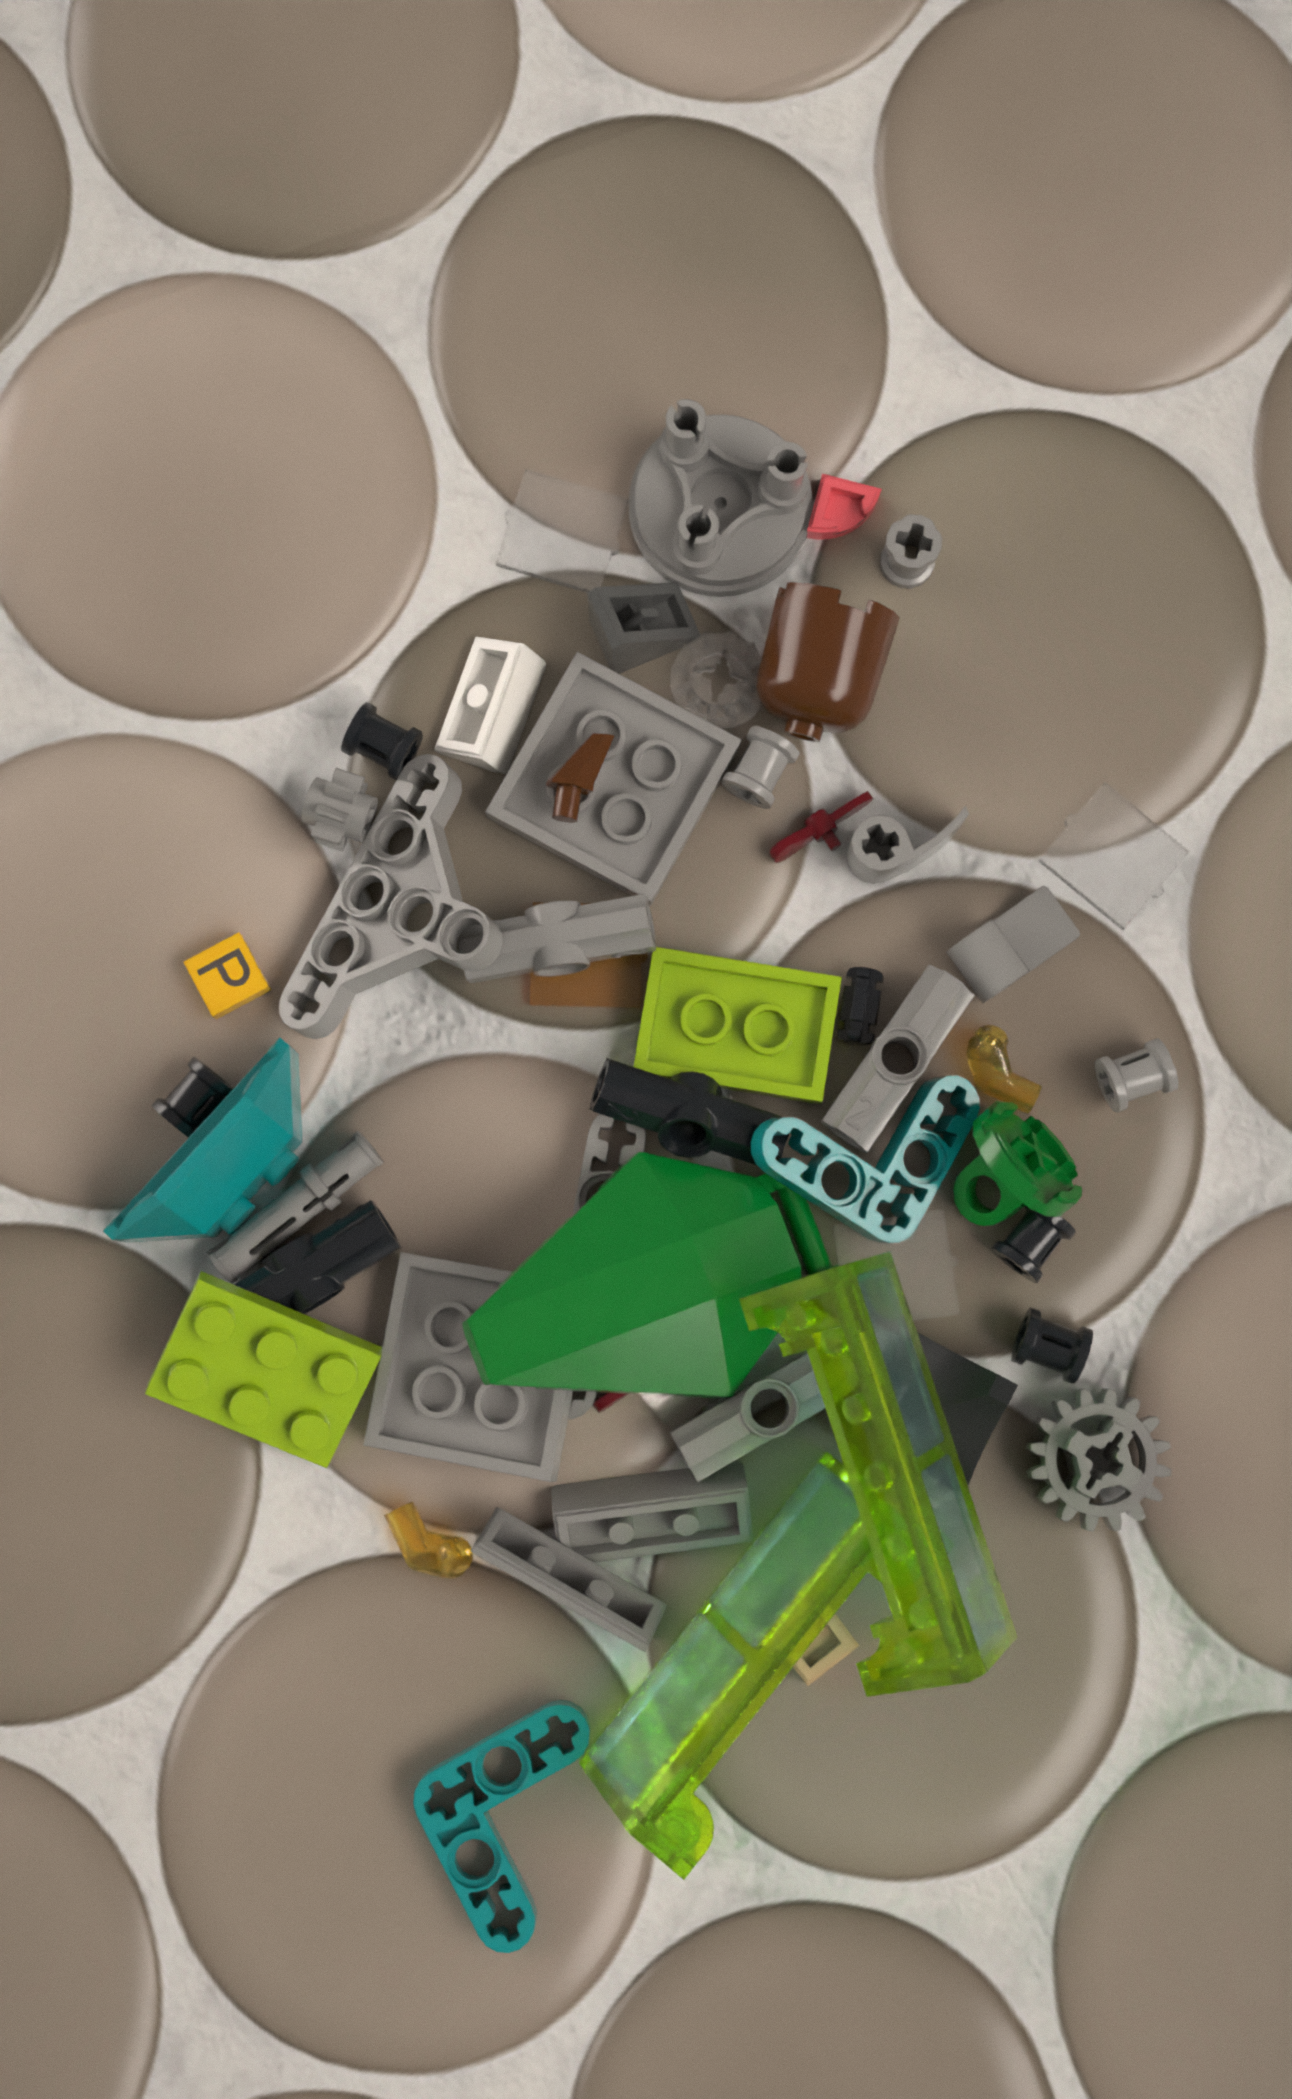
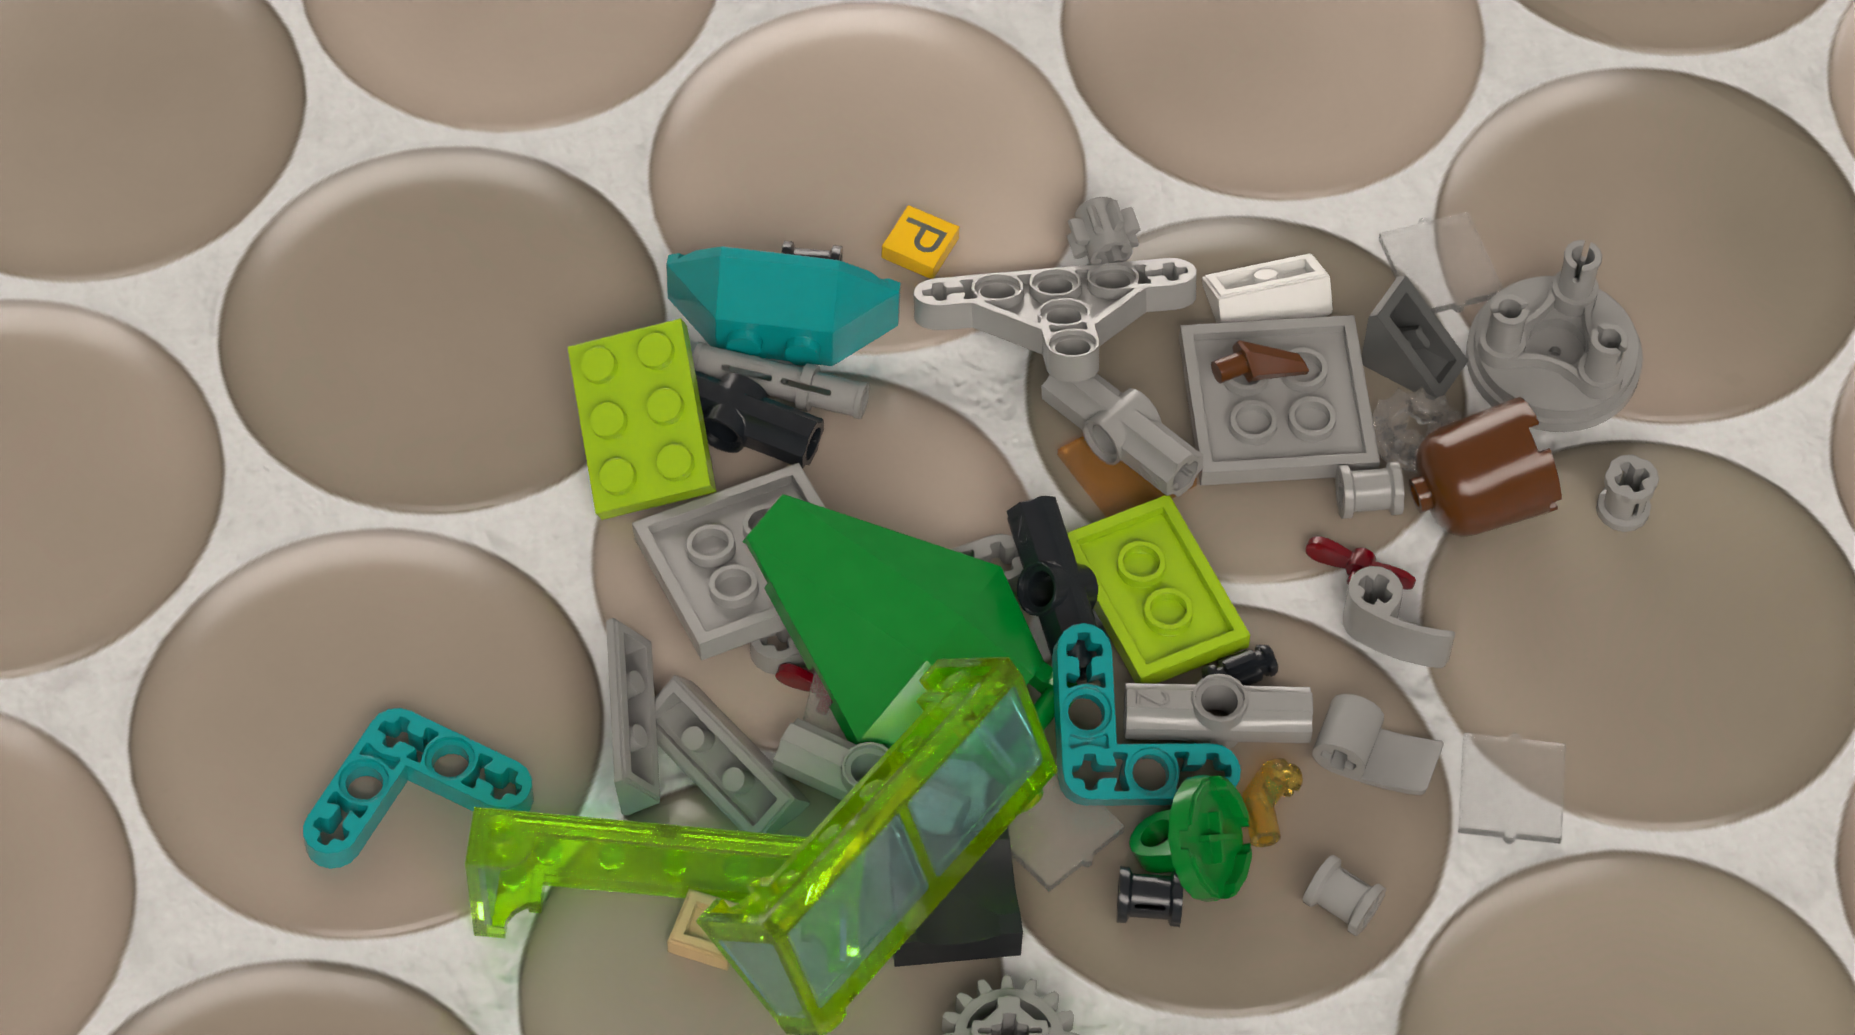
camera: 55 degrees right, 25 degrees down
black bush [341,702,423,780] -> none
clear yellow arm [384,1501,473,1579] -> none
coral tile [807,473,882,540] -> none
black bush [1011,1307,1093,1384] -> none

